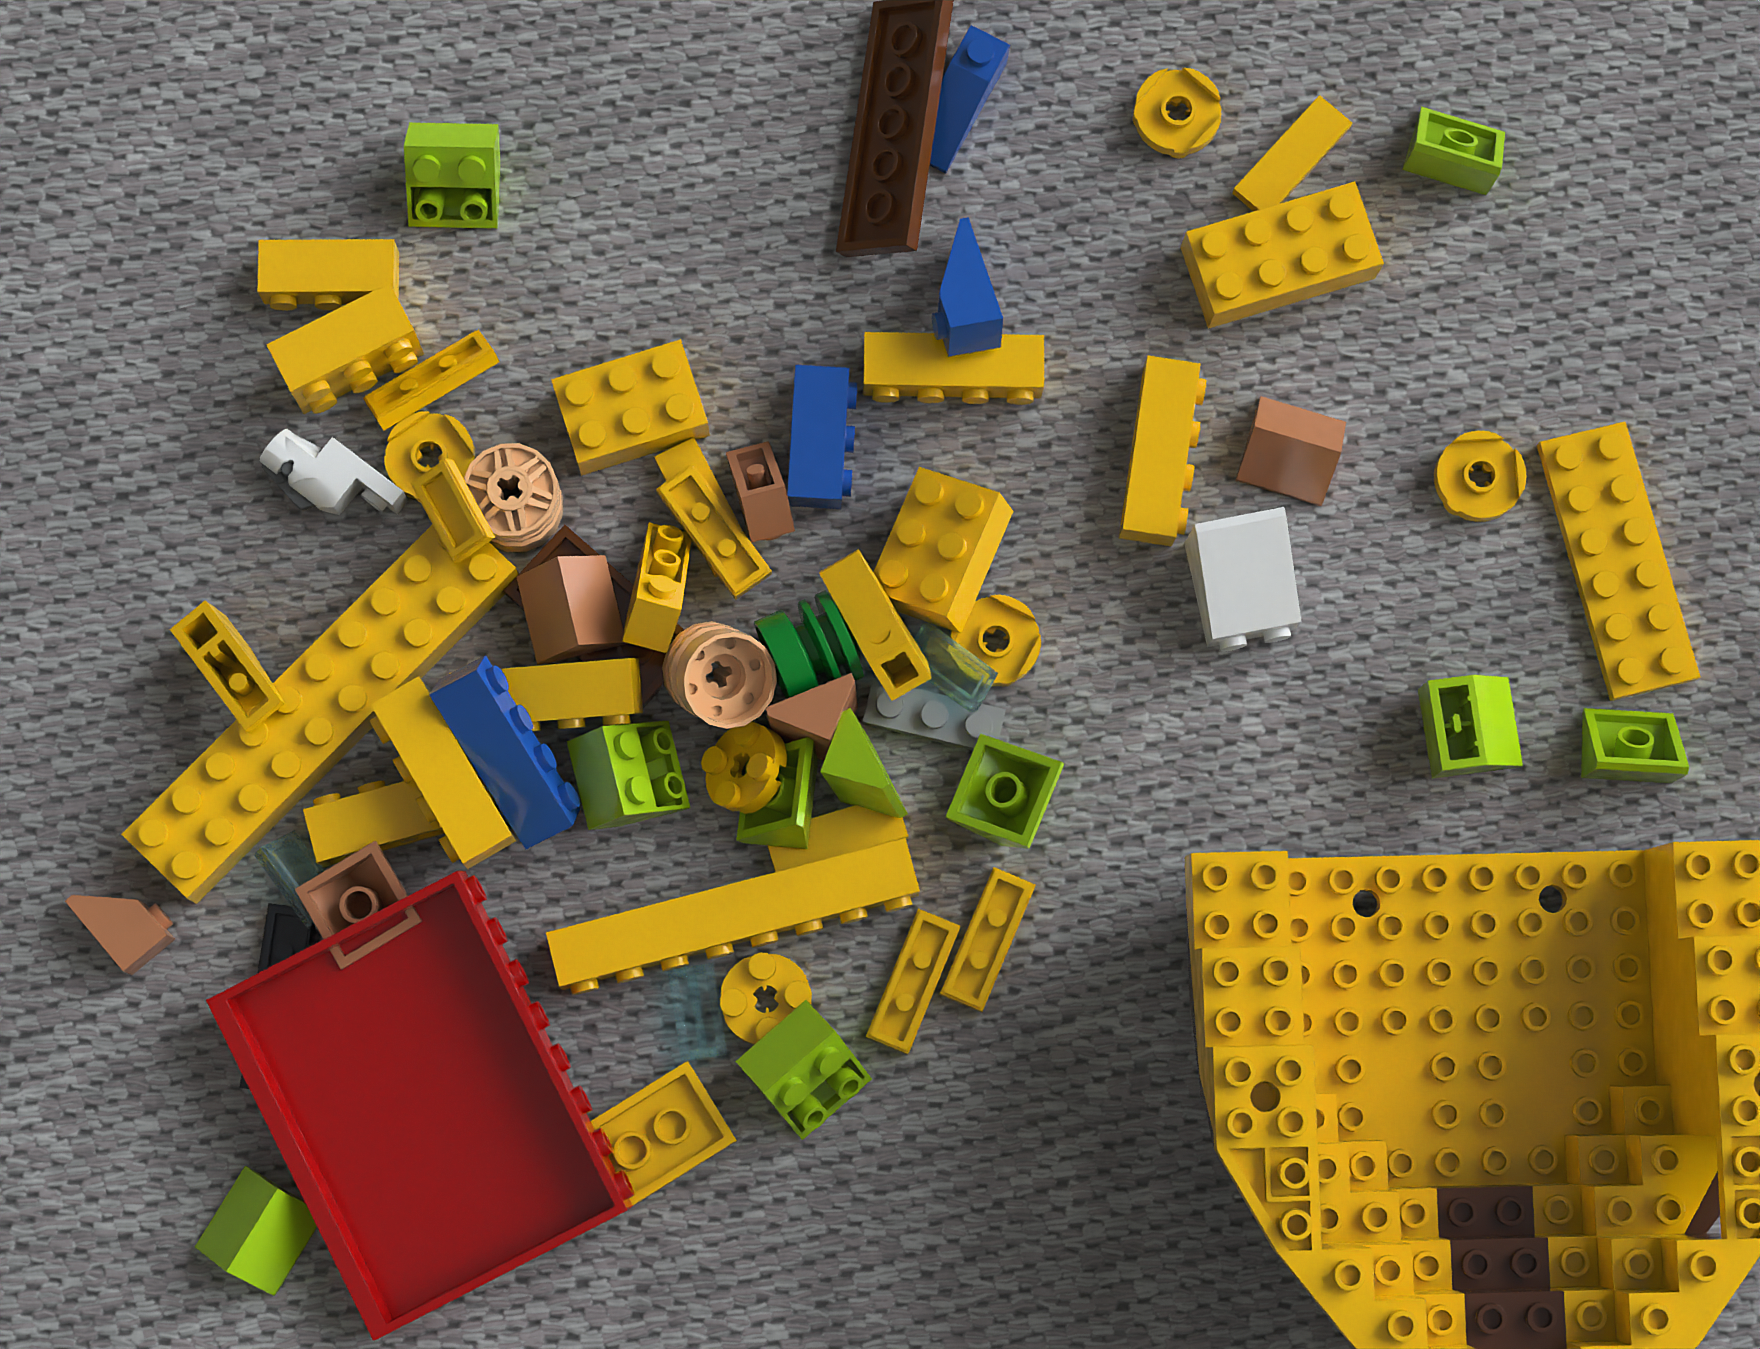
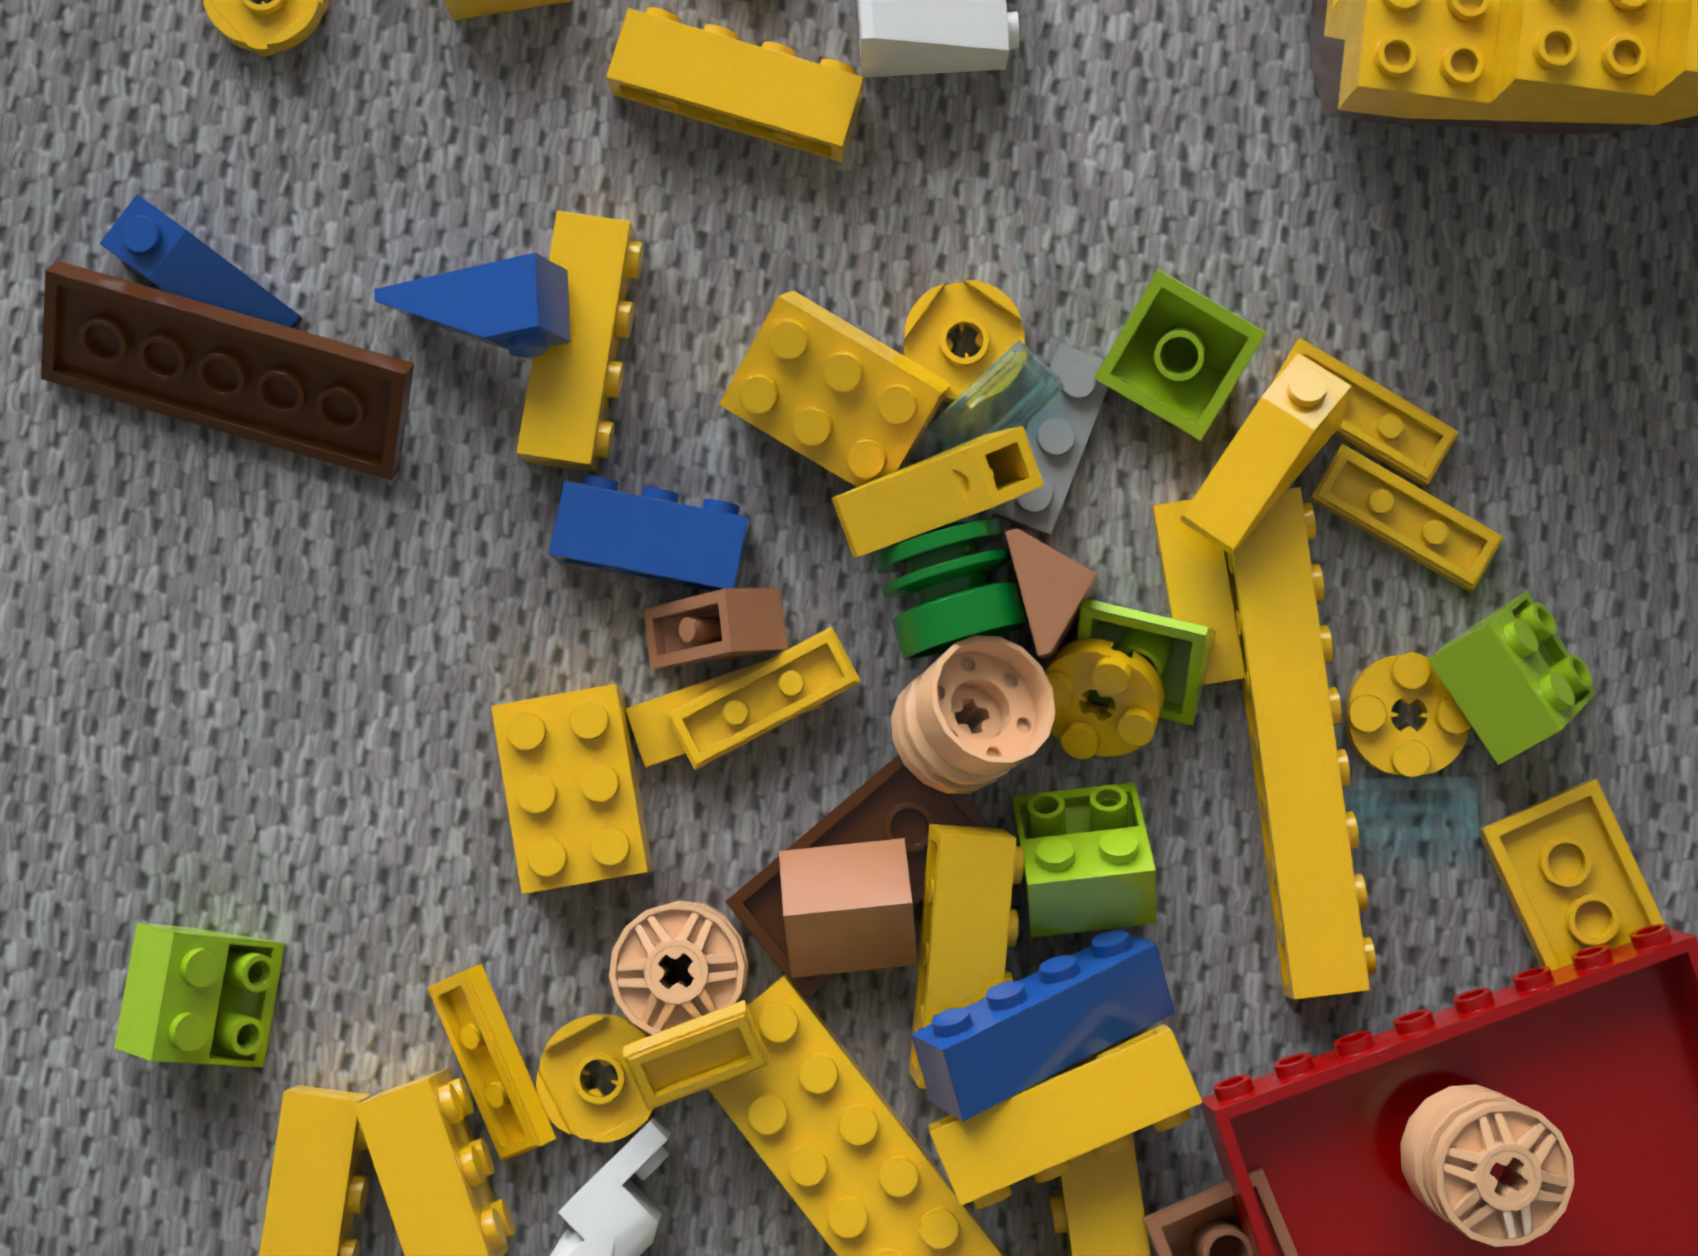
camera: 70 degrees left, 5 degrees up
yellow slope [622,522,691,653] -> none
lime slope [820,708,908,818] -> none
none -> yellow slope [1181,353,1351,555]
none -> light nougat wheel [1400,1084,1575,1247]

